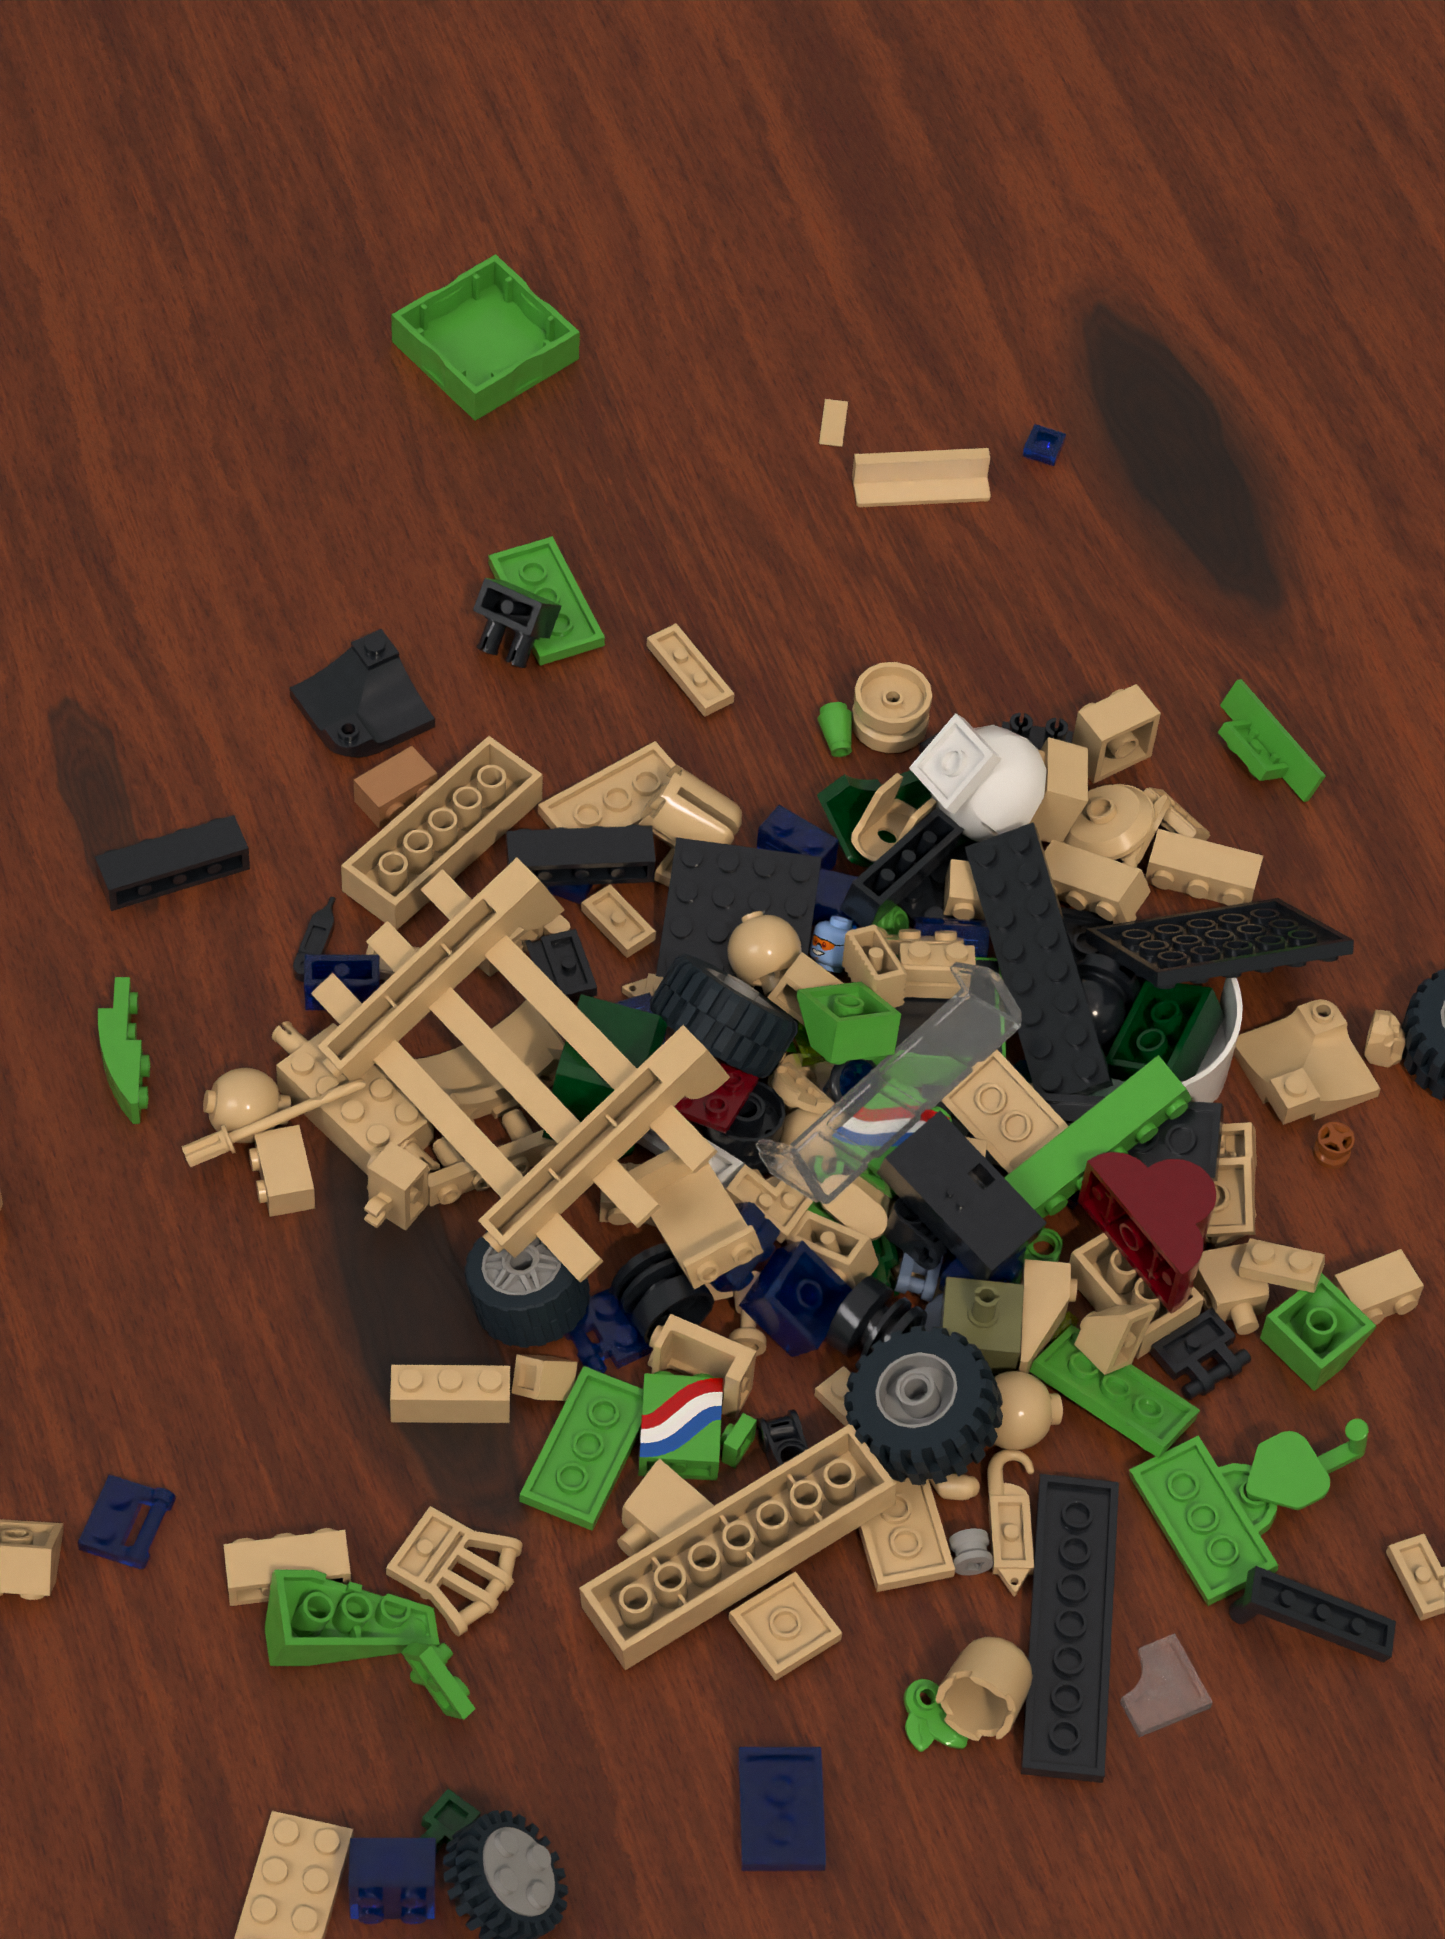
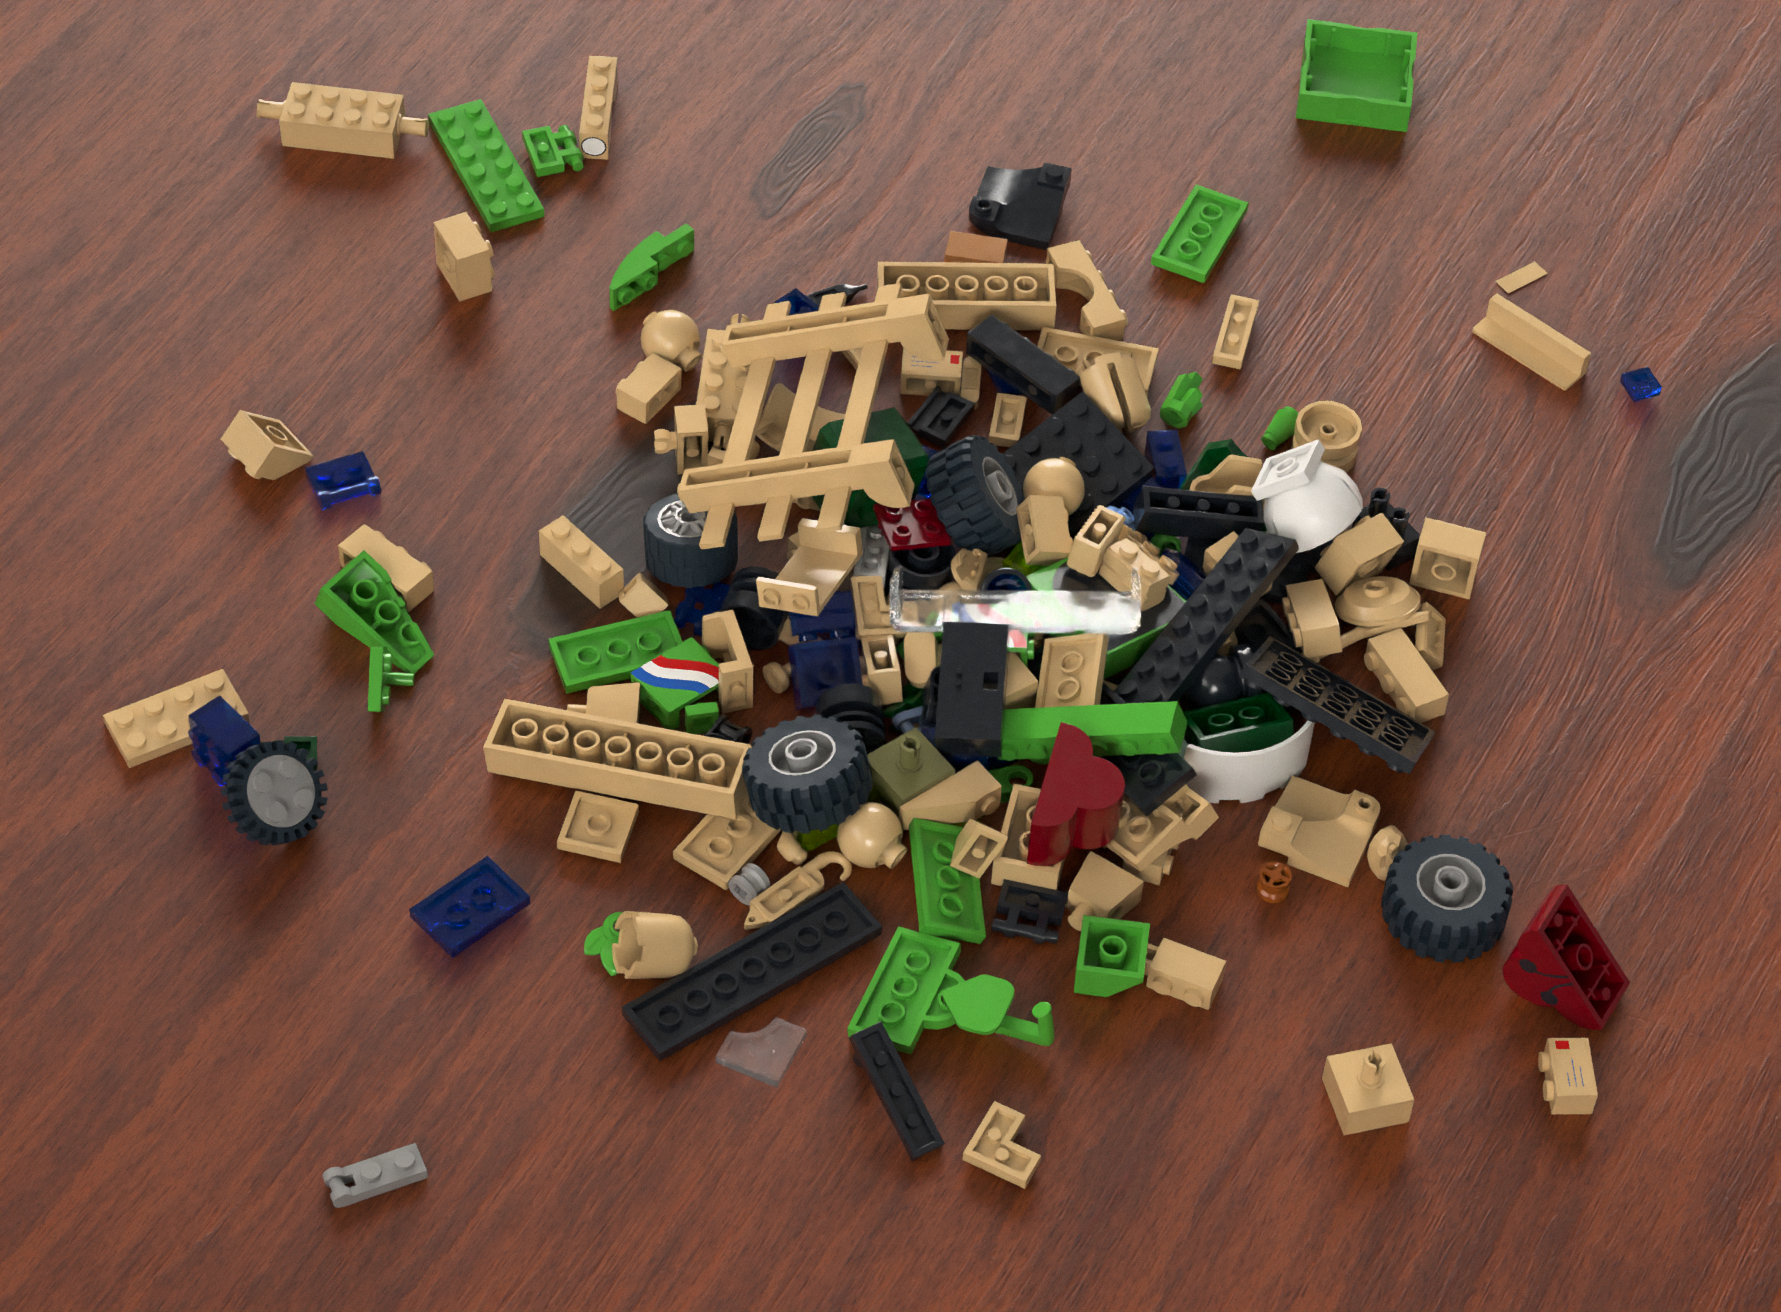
camera: 50 degrees right, 5 degrees down
black brick [95,815,250,911] -> none
tan piece [182,1079,366,1167] -> none
tan plate [386,1506,523,1636] -> none
black brick [473,578,562,668] -> none
bright green slope [797,982,901,1065] -> none
bright green bracket [1218,679,1326,802] -> none
tan plate [1239,1238,1325,1293] -> none
none -> tan arch [1046,240,1128,341]
none -> bright green rock [1160,372,1203,429]

